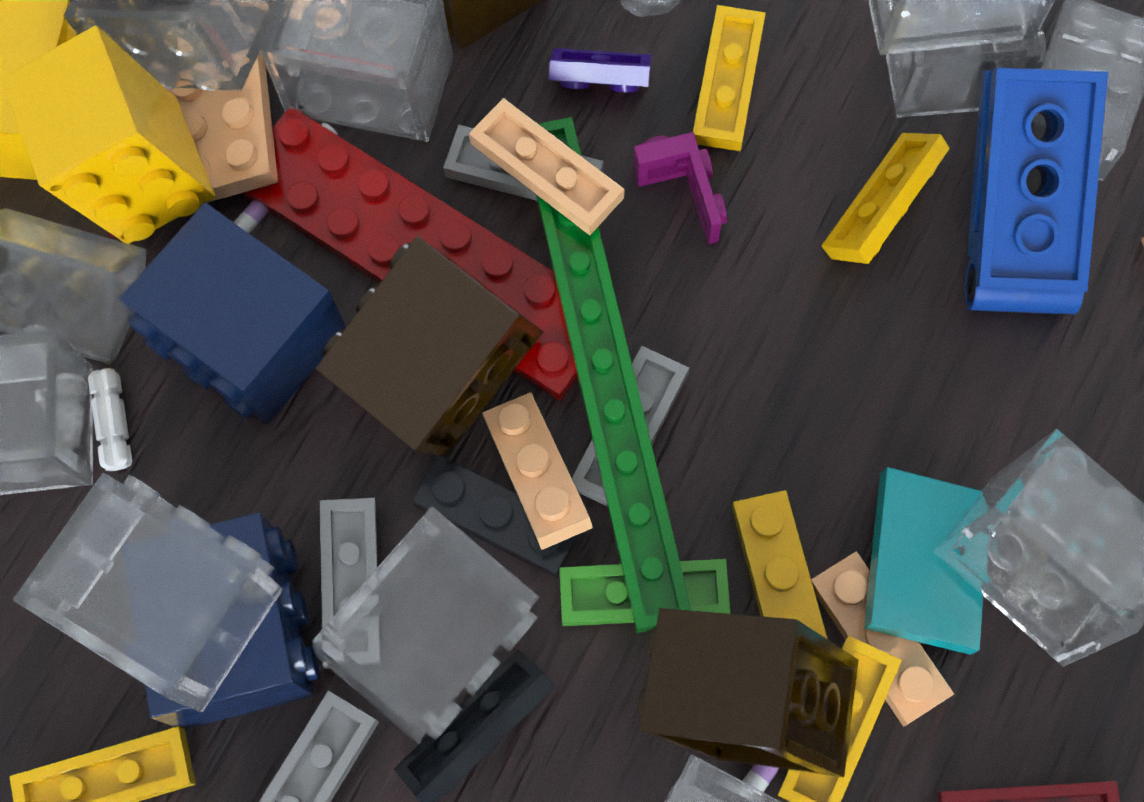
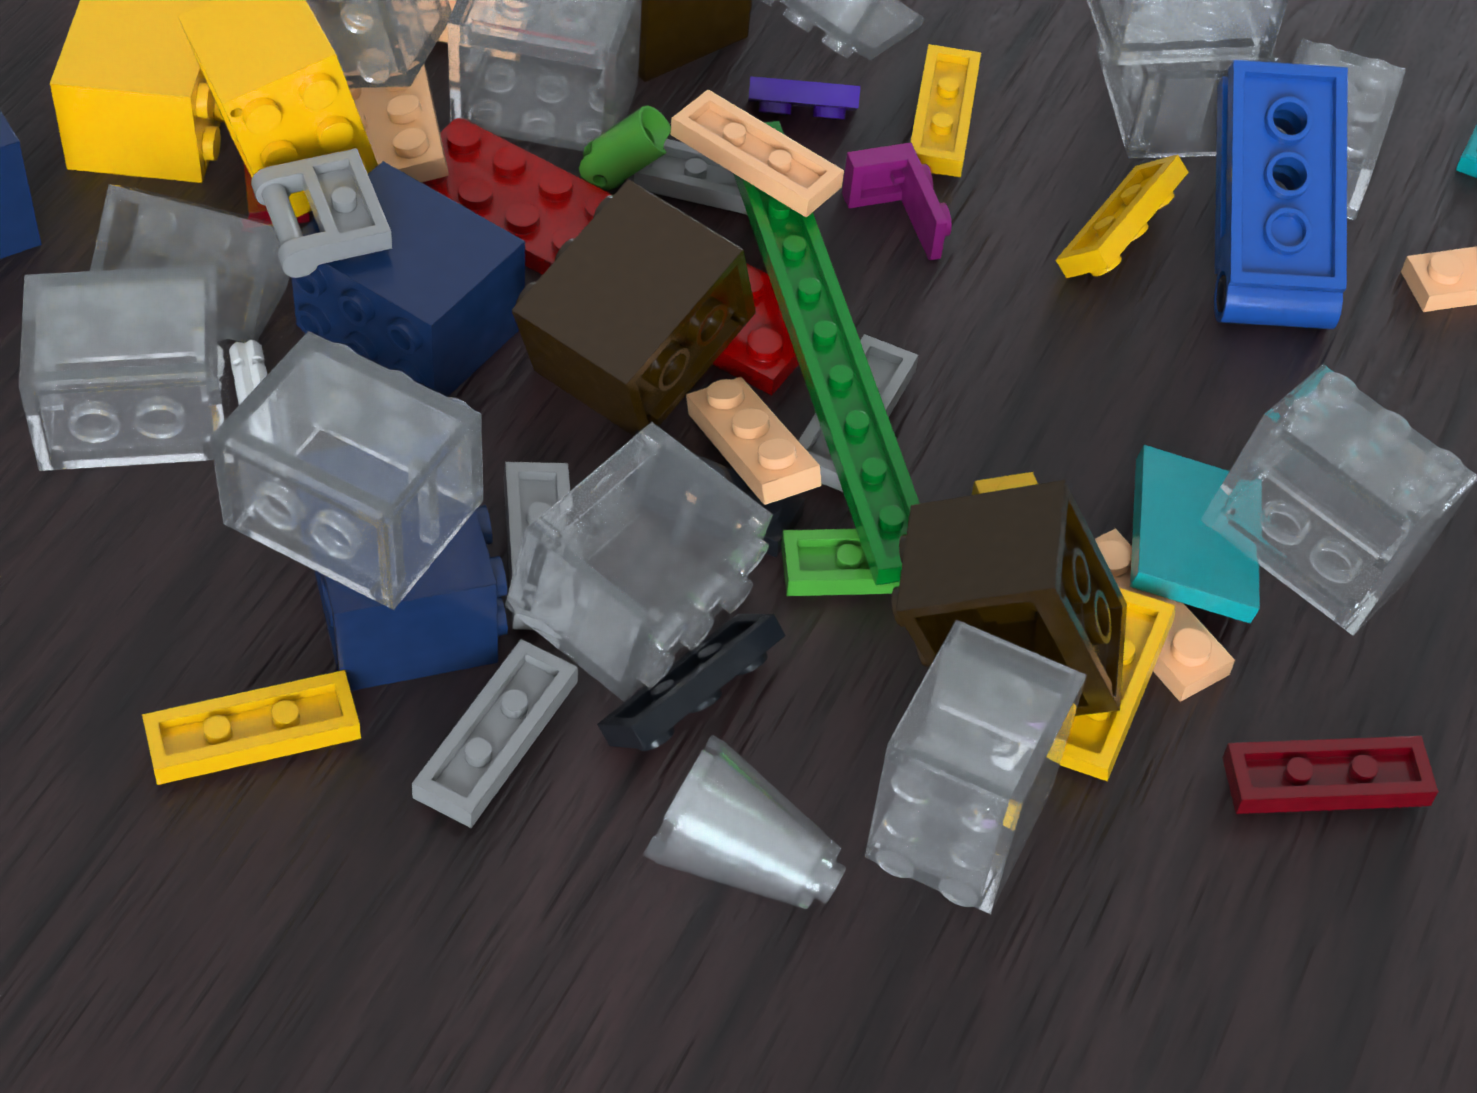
camera: 10 degrees left, 20 degrees down
none -> light grey plate [251,148,392,278]
none -> bright green piece [579,105,671,191]

